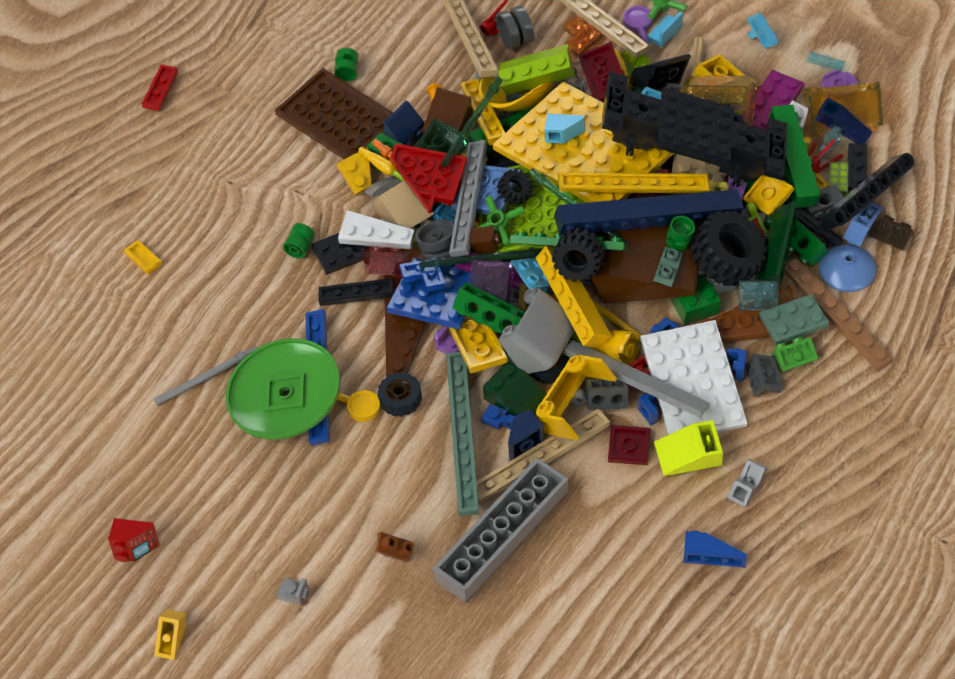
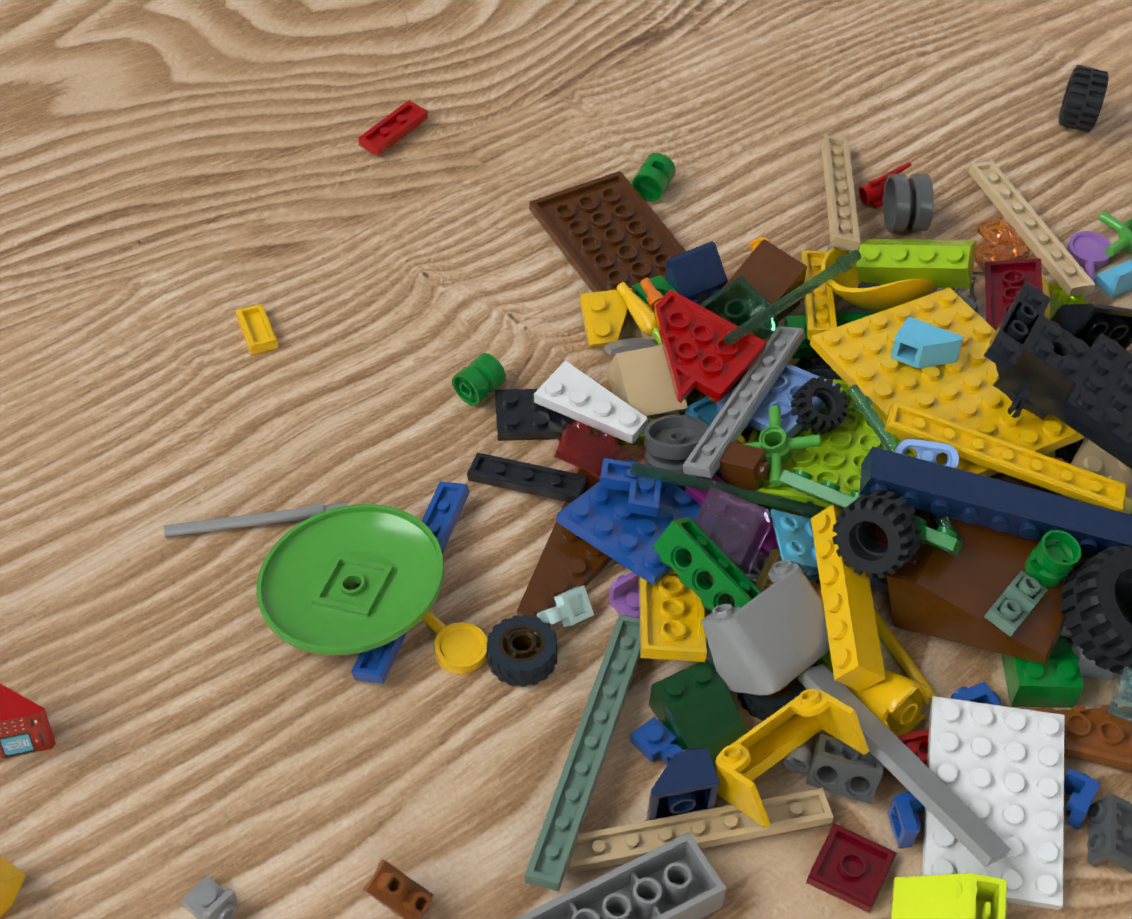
camera: 15 degrees right, 5 degrees down
none -> light aqua plate [537,586,594,627]
none -> light blue plate [895,439,959,468]

